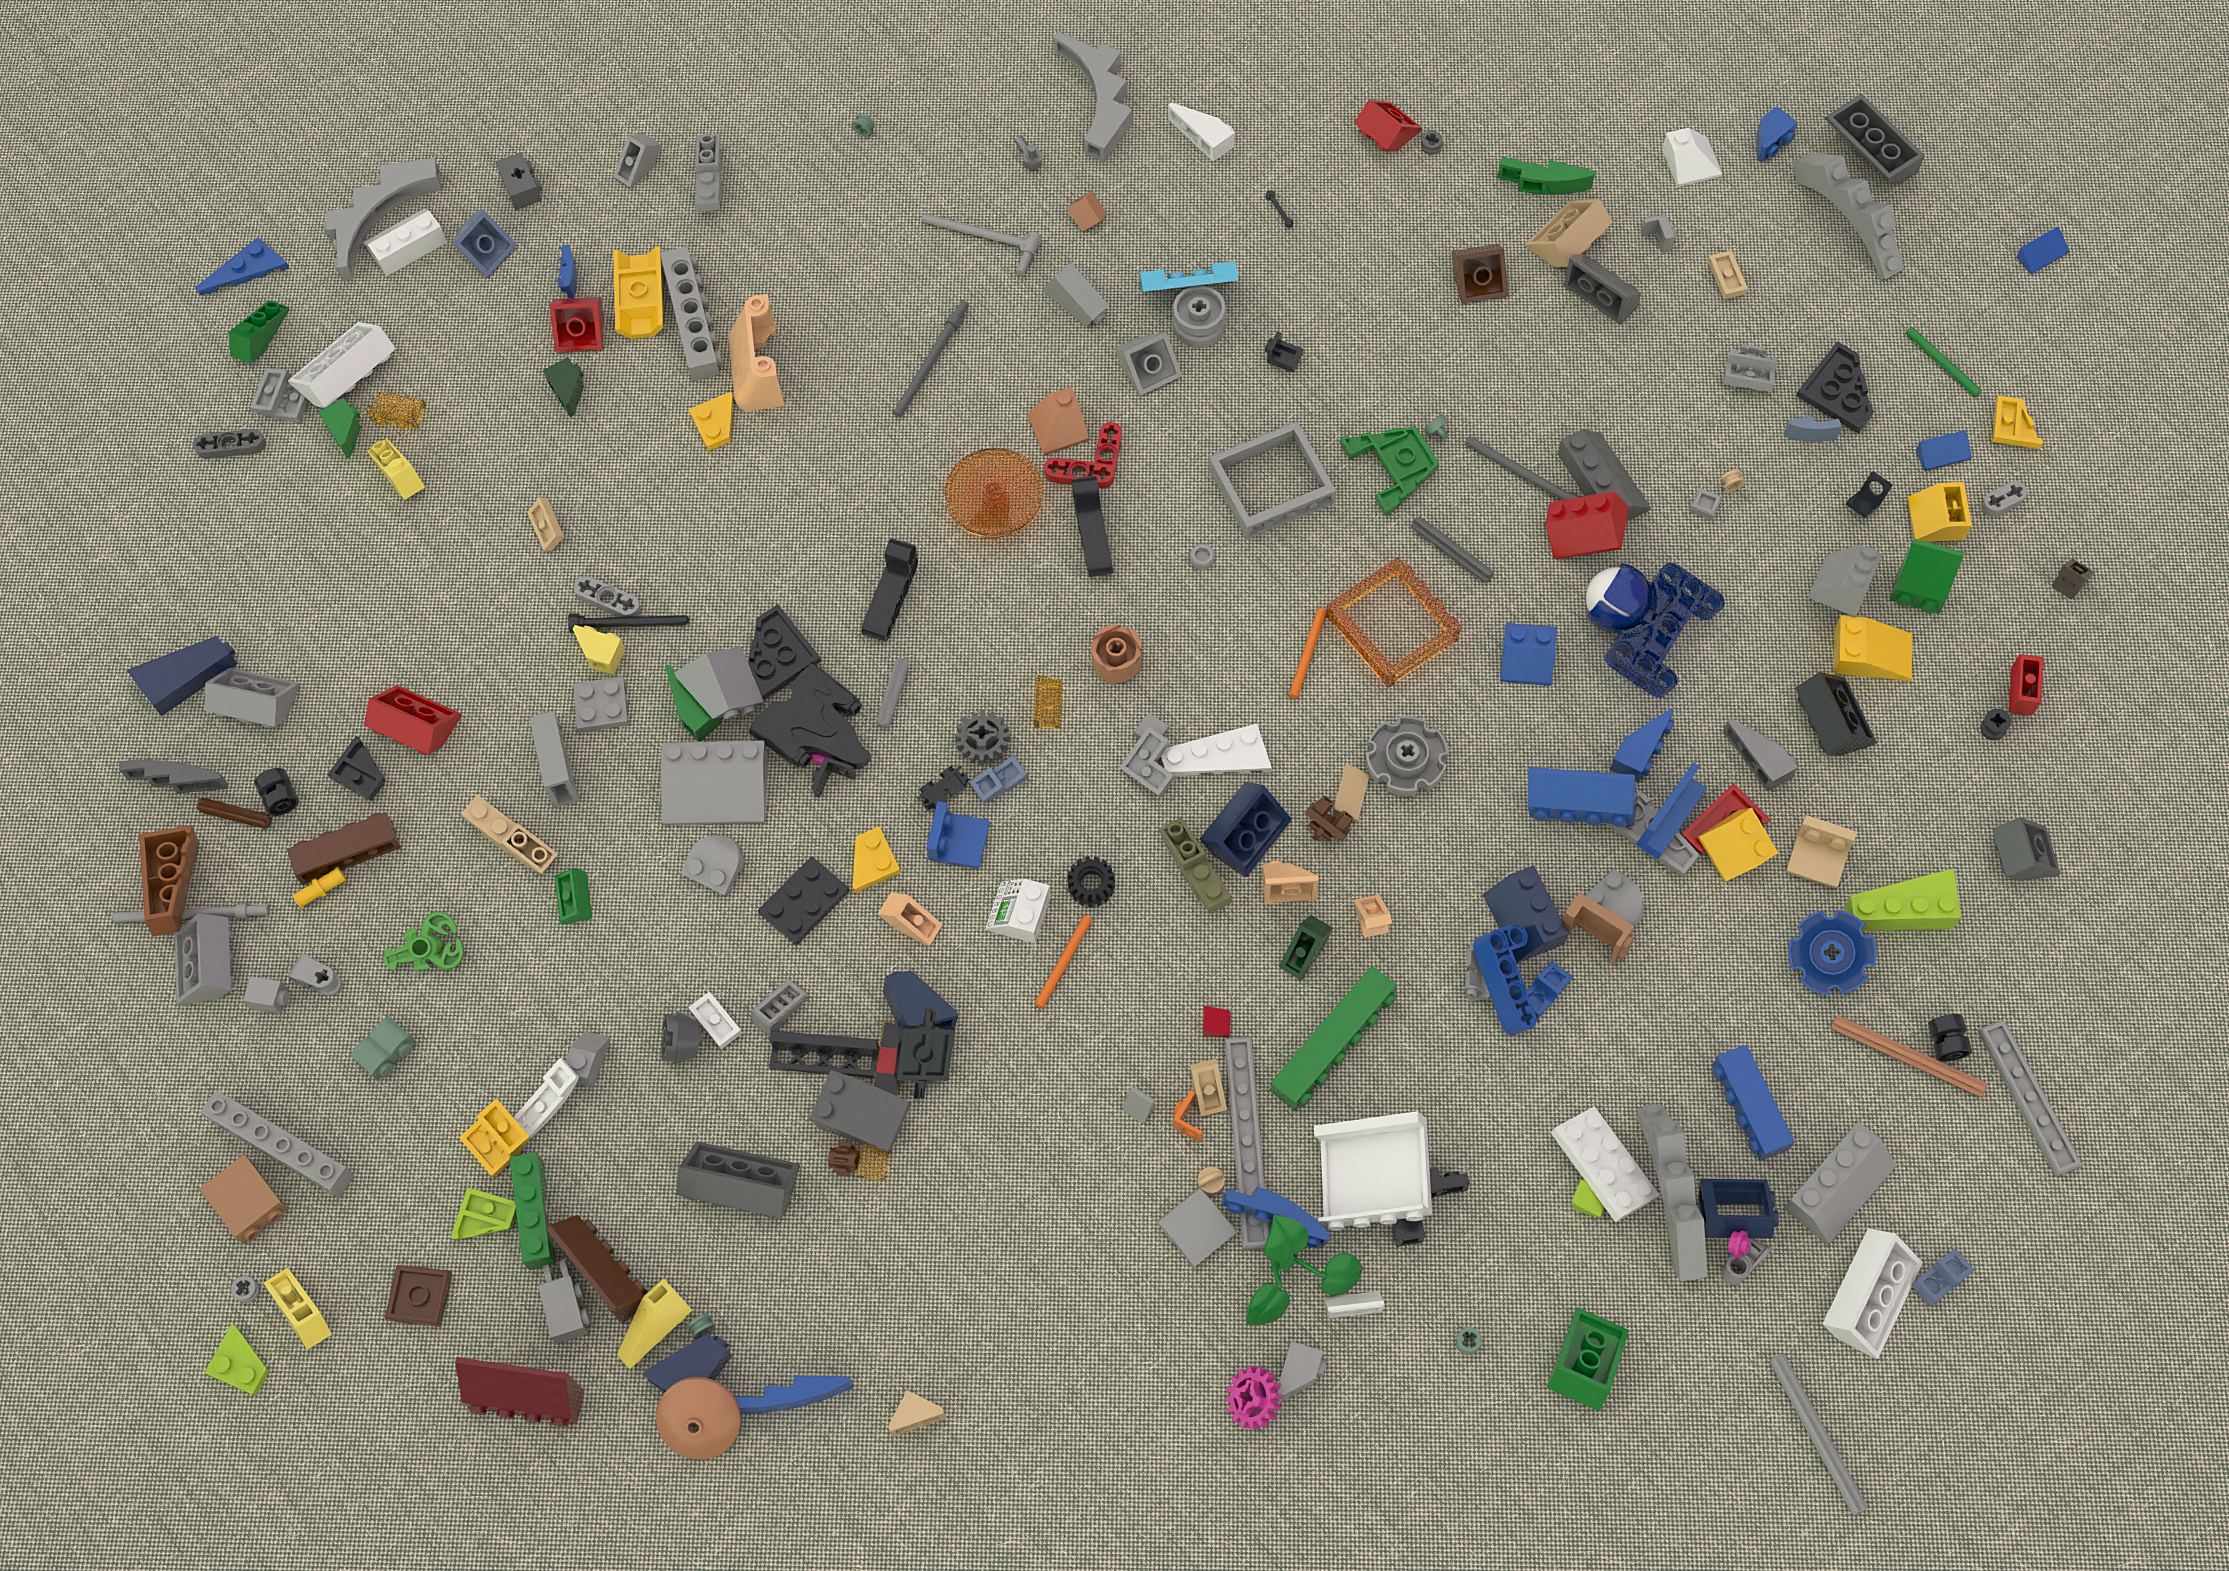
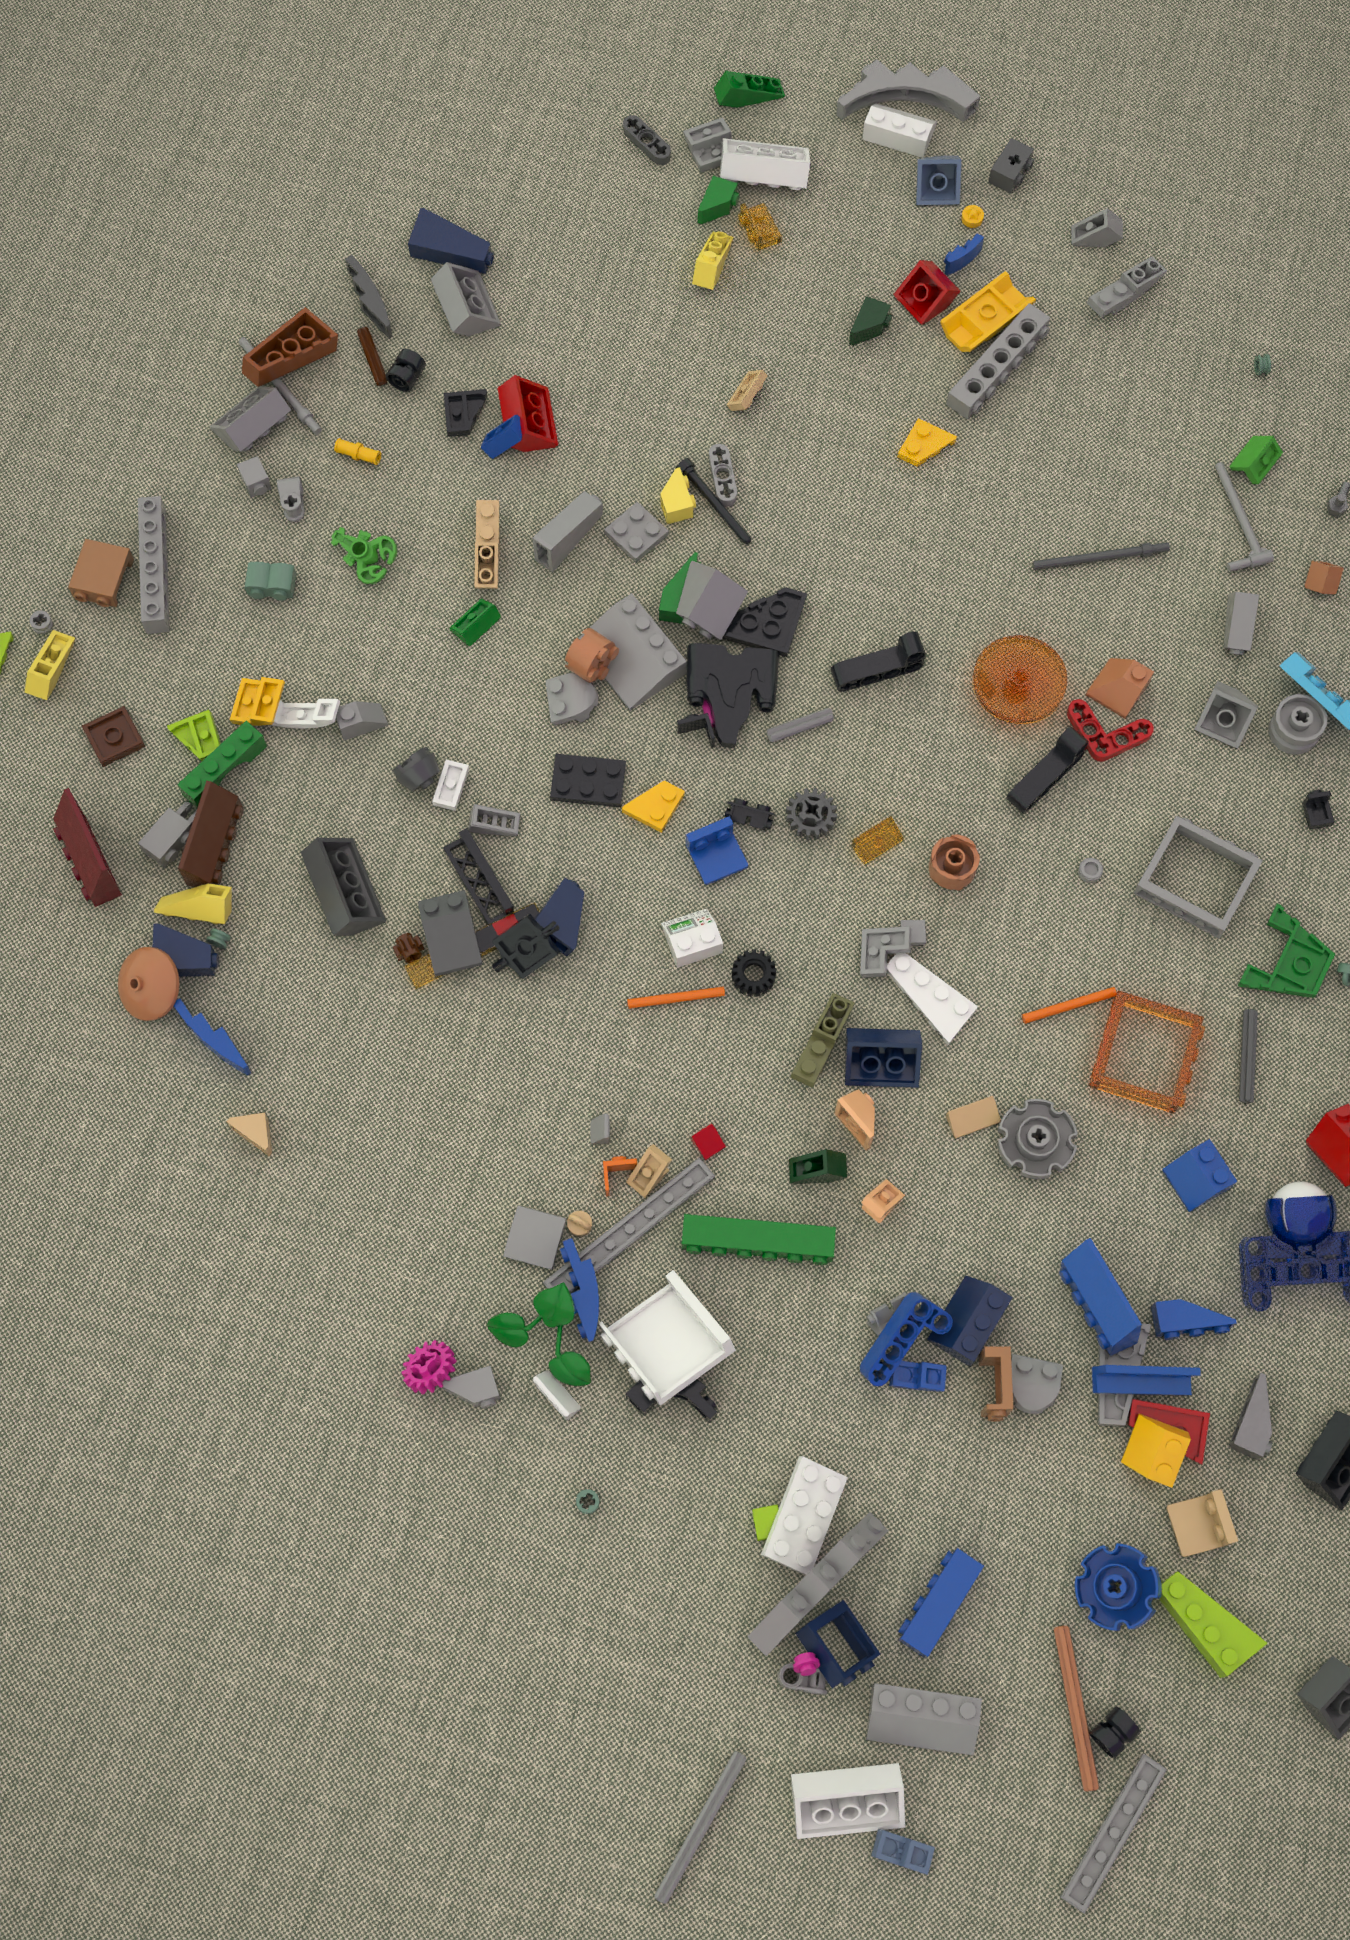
camera: 50 degrees right, 5 degrees up
blue wing [195,237,289,295] -> none
reddish brown brick [287,812,401,885] -> none
light nougat windscreen [728,294,785,411] -> none
light nougat slope [878,893,943,946] -> none
sand blue slope [970,755,1029,803] -> none
reddish brown hips [1305,795,1354,841] -> none
green slope [1546,1307,1629,1411] -> none
none -> blue slope [481,415,522,459]
none -> nougat brick [565,628,619,683]
none -> yellow tile [961,205,984,228]
none -> bright green panel [1229,436,1283,484]

